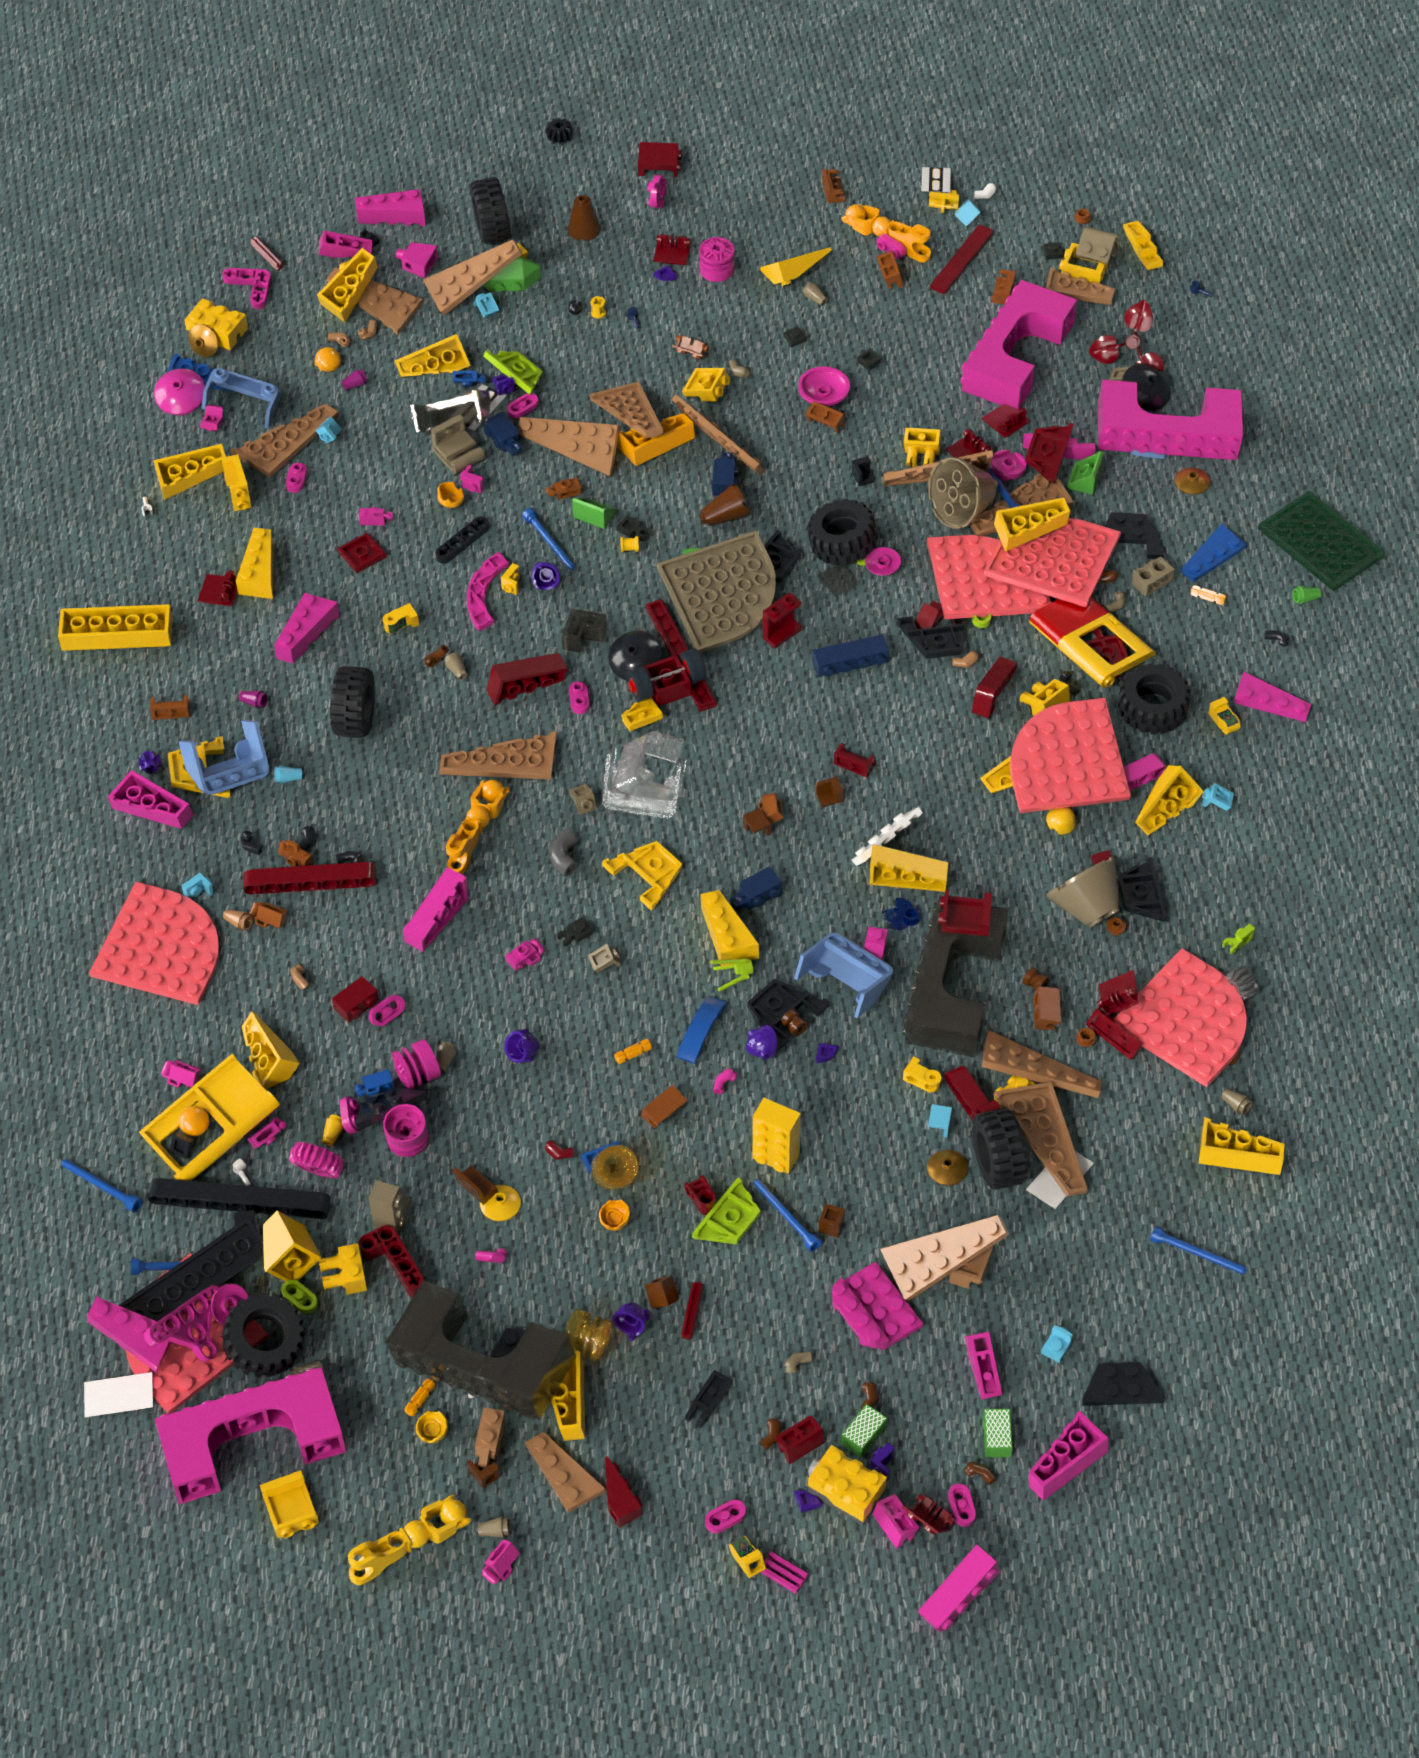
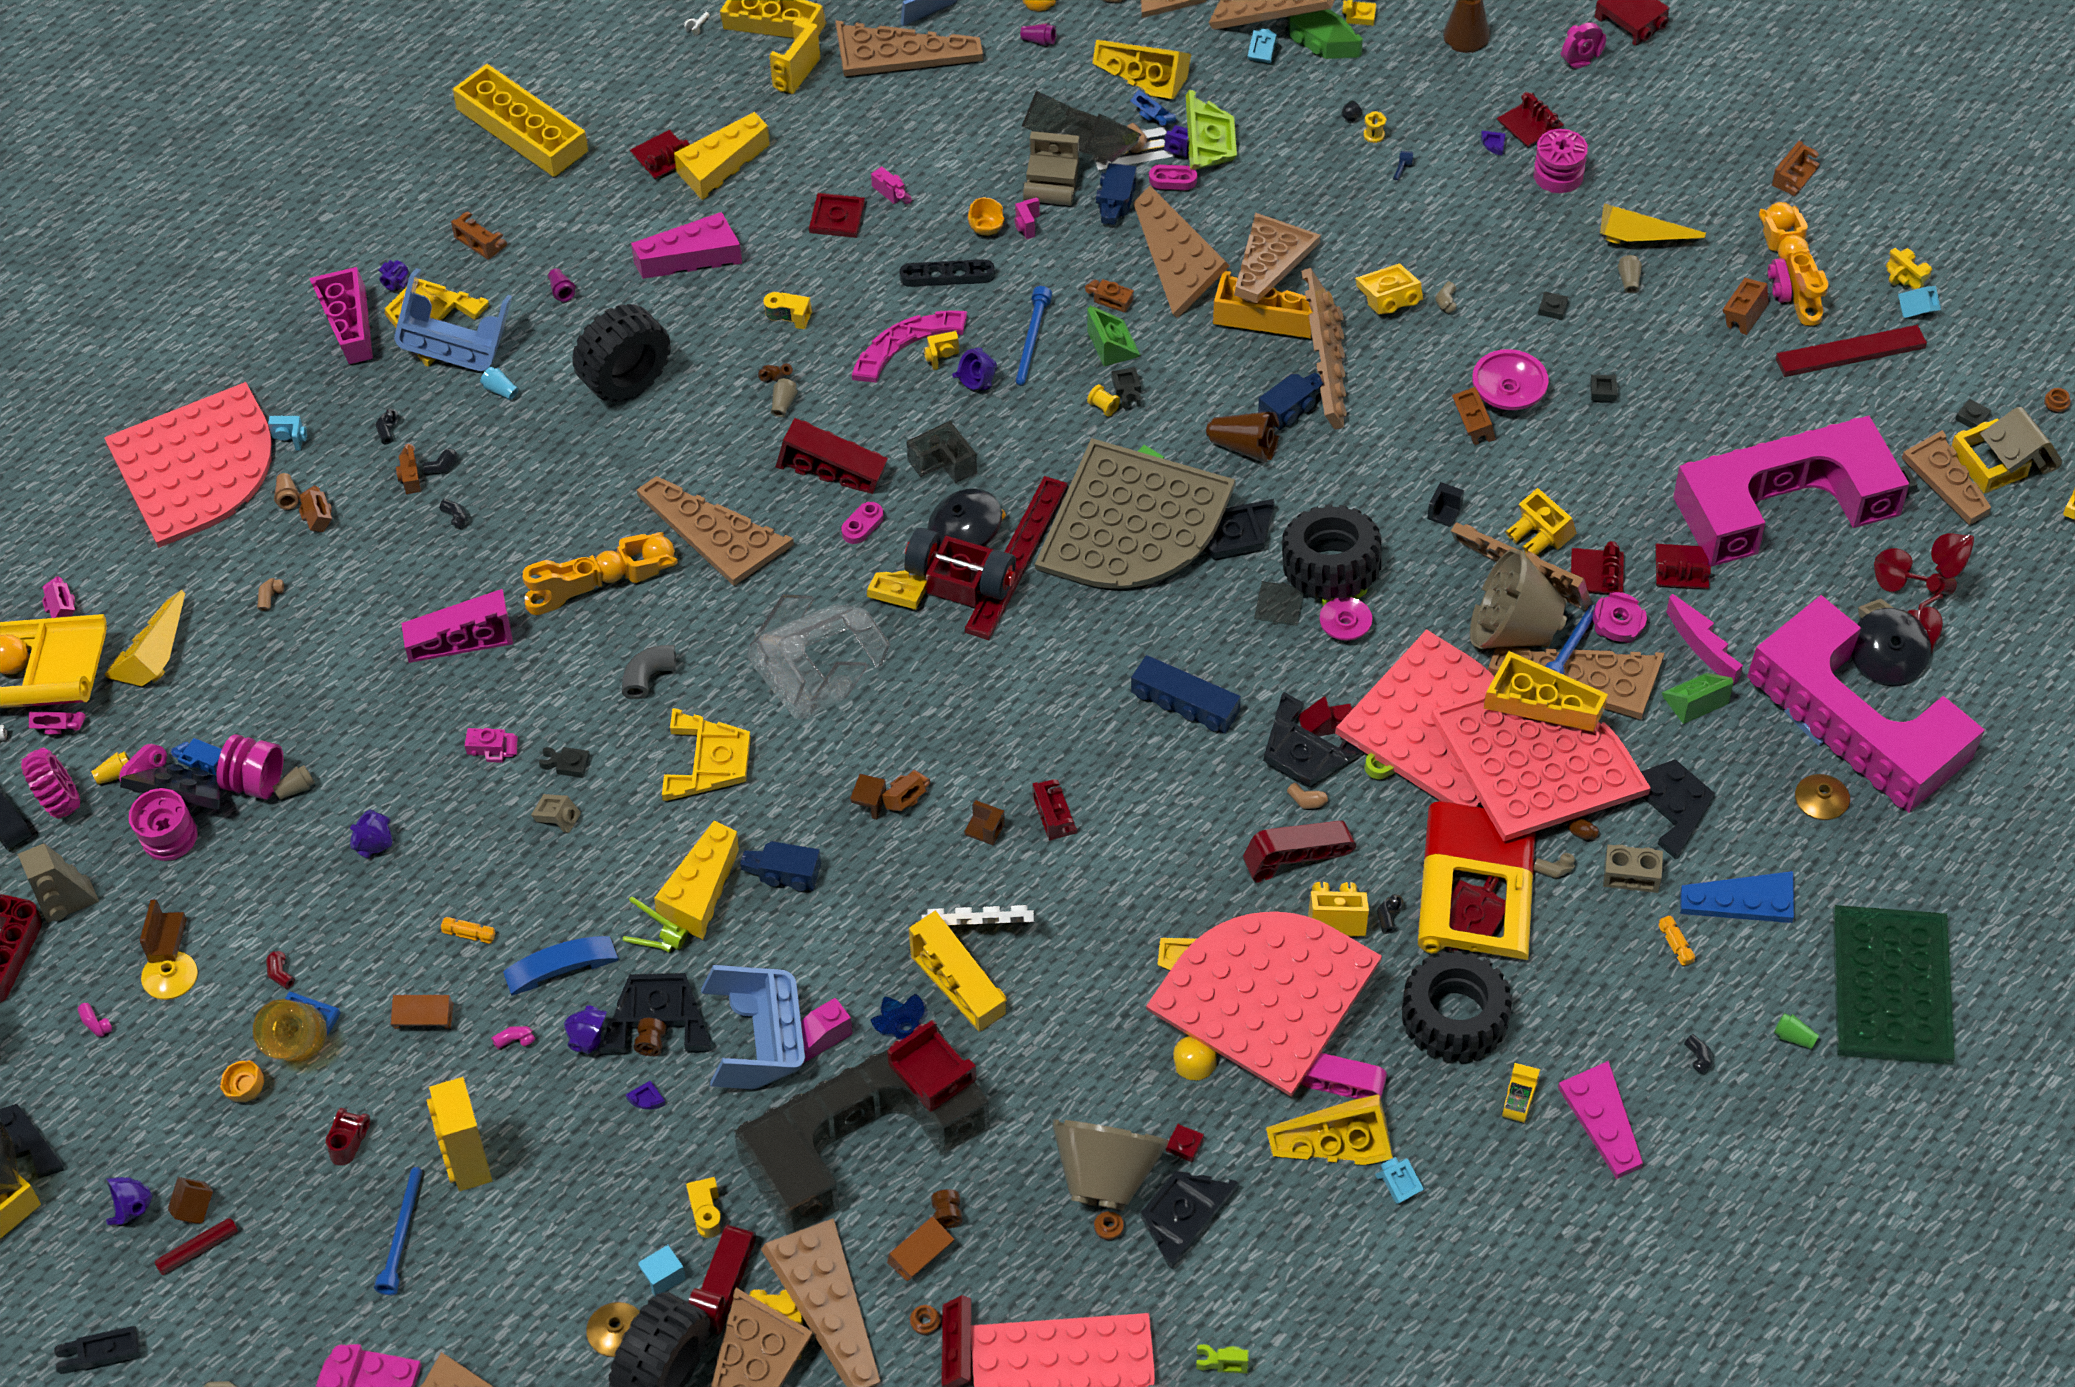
camera: 45 degrees right, 0 degrees up
dark red beam [243,862,376,895] -> none
dark pink plate [286,463,307,493] -> none
medium azure bracket [316,416,342,443] -> none
dark red brick [332,976,379,1023] -> none
dark pink plate [369,995,405,1026] -> none
clear yellow wheel [562,1308,612,1362] -> none
dark tan bracket [569,784,597,815] -> none
hinge [672,335,709,359] -> none
lime wing [692,1177,760,1245] -> none
dark red panel [763,593,802,649] -> none
reddish brown panel [819,1204,845,1238] -> none
sticker [921,167,951,192] -> none
white arm [974,183,996,199] -> none
dark orange hinge [991,270,1016,305] -> none
dark red wing [1025,423,1074,484] -> none
dark red hinge [1097,970,1140,1016] -> none

